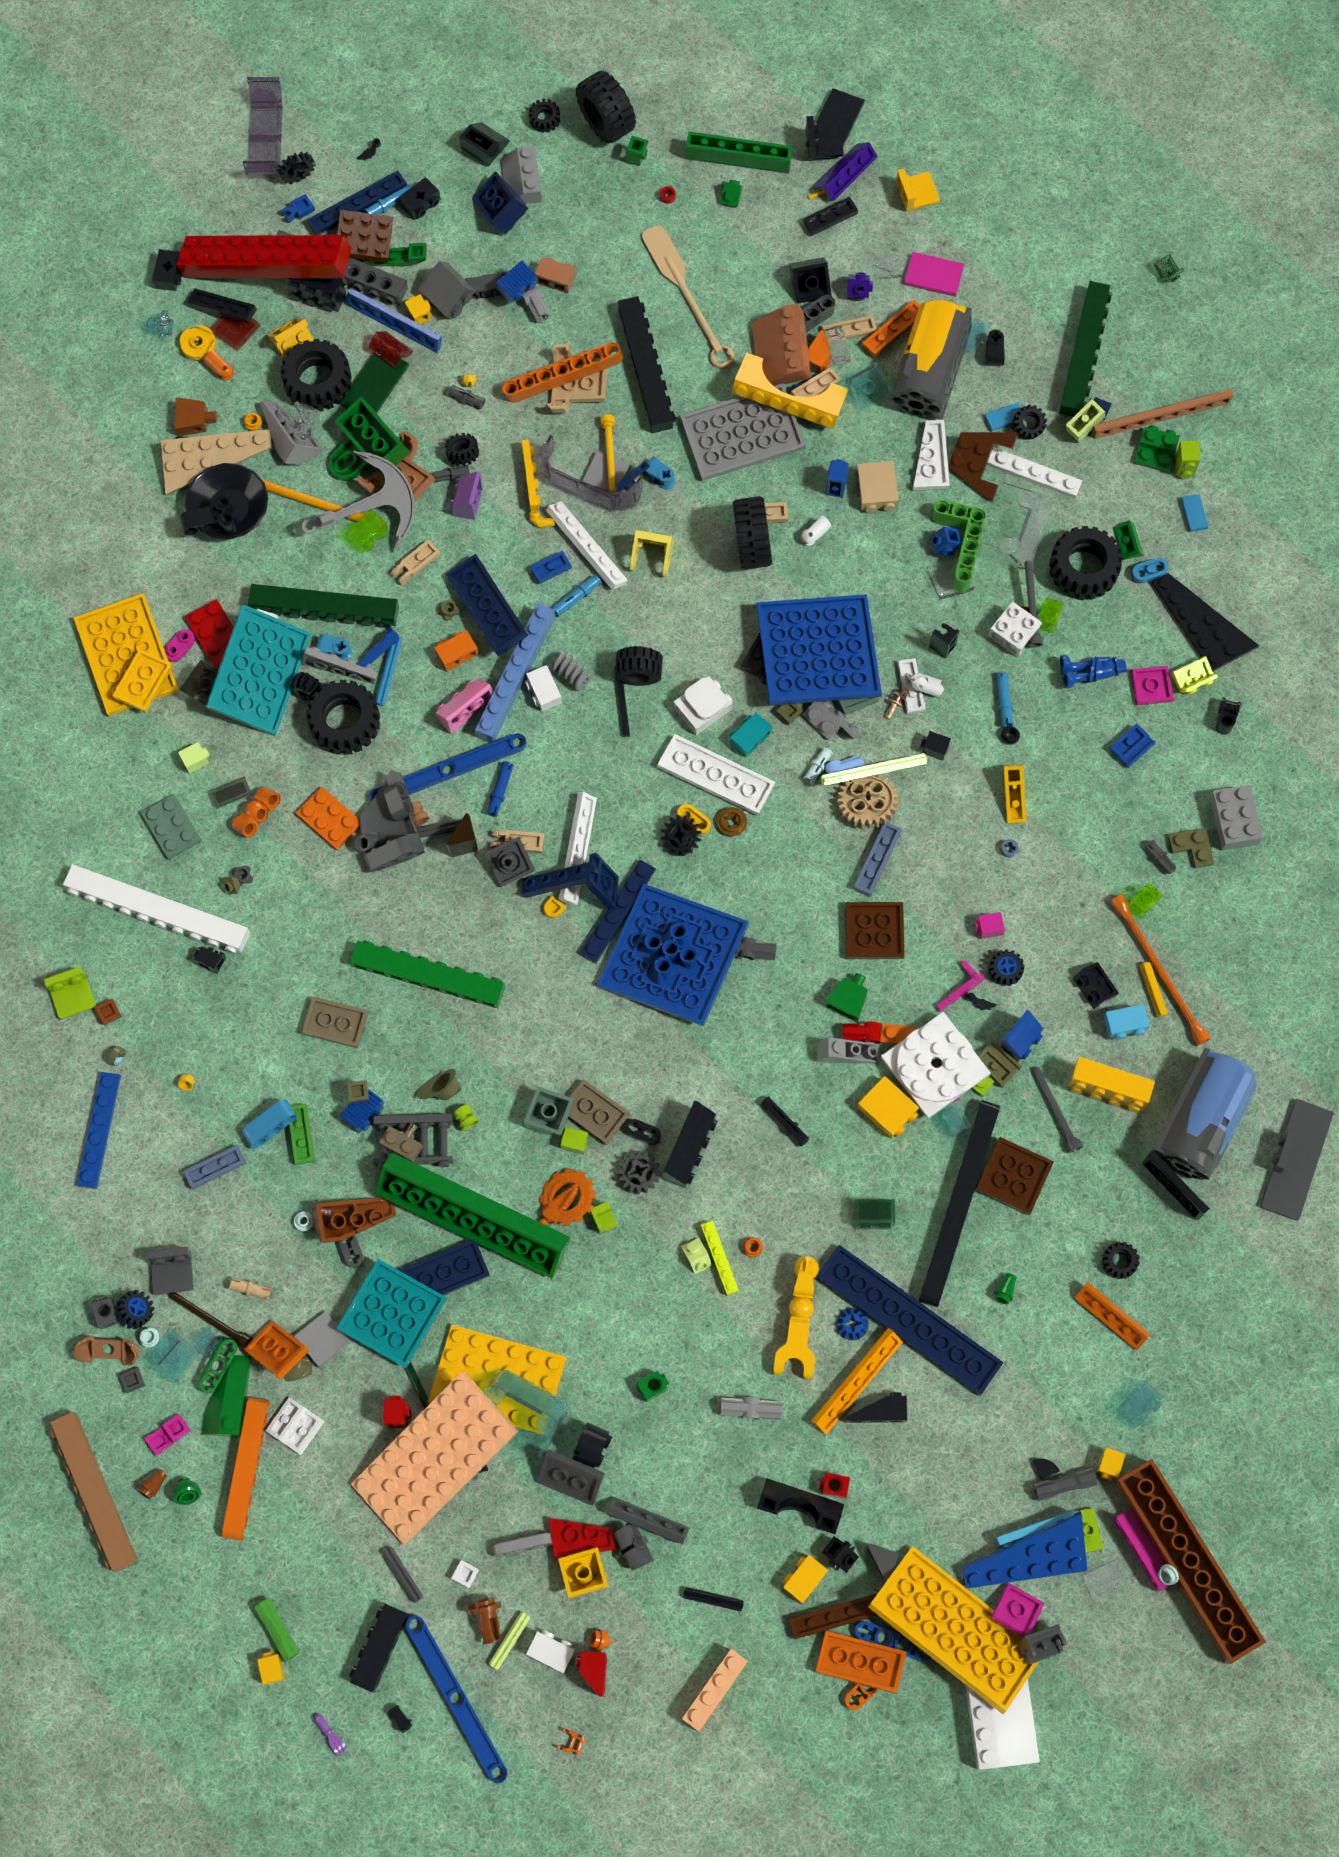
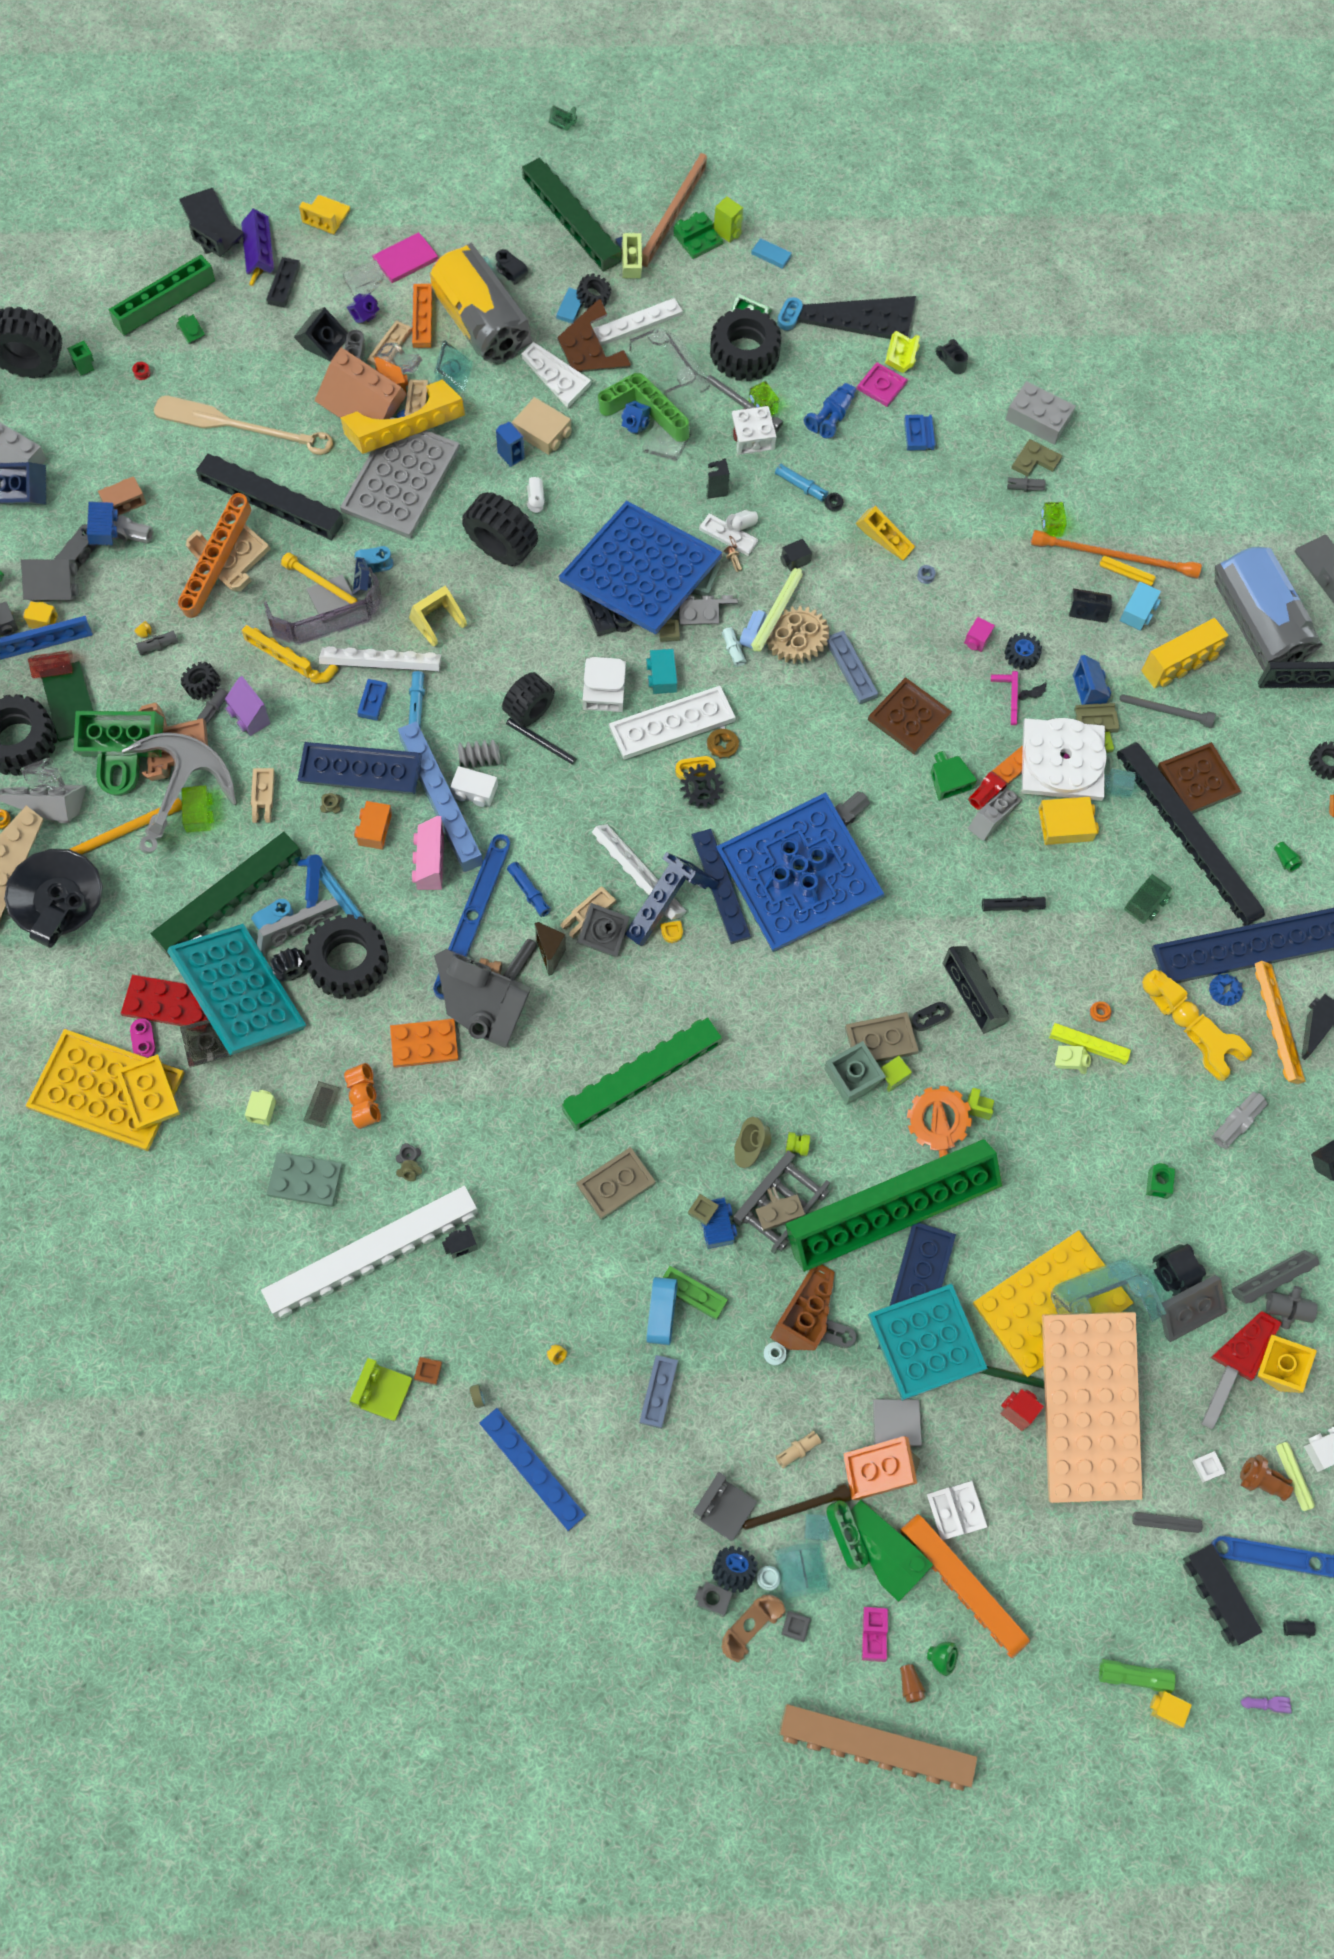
camera: 55 degrees left, 5 degrees down
dark grey gear [618,1151,661,1195] -> none

